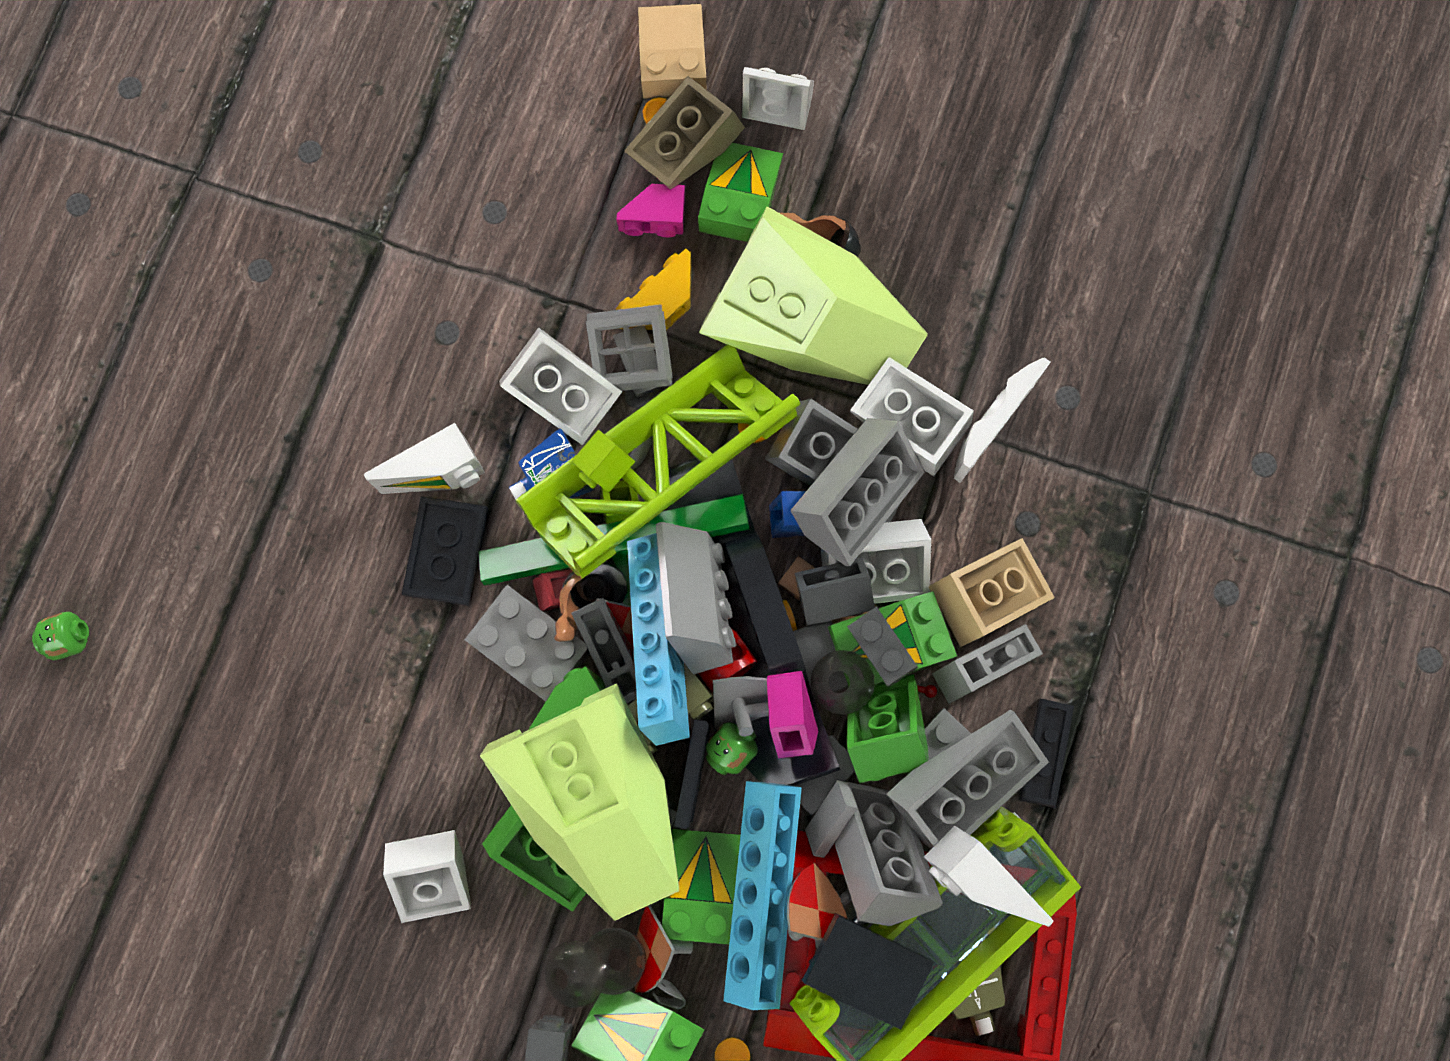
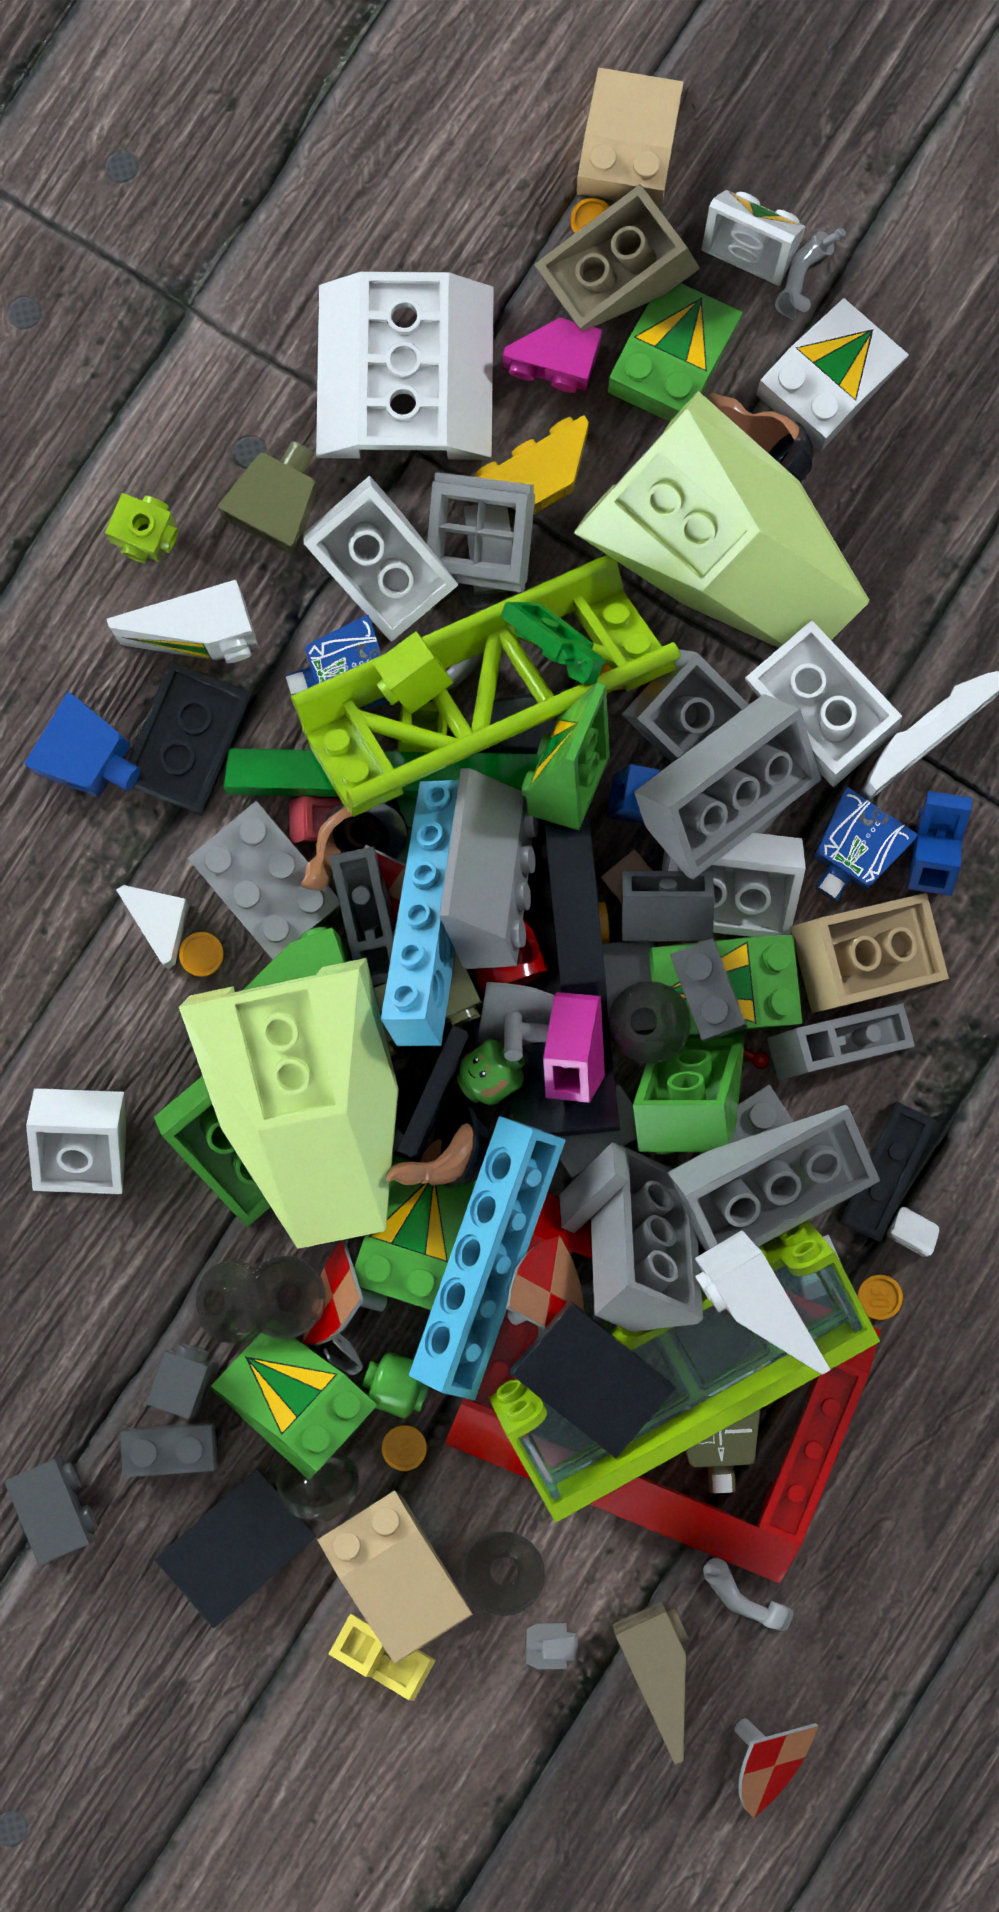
camera: 15 degrees right, 5 degrees up
none -> blue torso [24,692,140,797]
none -> lime brick [105,493,178,563]
none -> white slope [116,885,190,969]
none -> light orange piece [179,932,224,977]
none -> olive torso [218,442,318,556]
none -> white slope [316,272,494,460]
none -> bright green head [362,1352,429,1418]
none -> piece [386,1098,491,1187]
none -> green hinge [500,602,606,684]
none -> bright green slope [522,682,610,830]
none -> white slope [756,298,909,452]
none -> light grey piece [775,228,846,320]
none -> torso [813,787,918,902]
none -> light orange piece [857,1275,903,1320]
none -> white slope [886,1207,939,1257]
none -> blue brick [908,791,972,896]

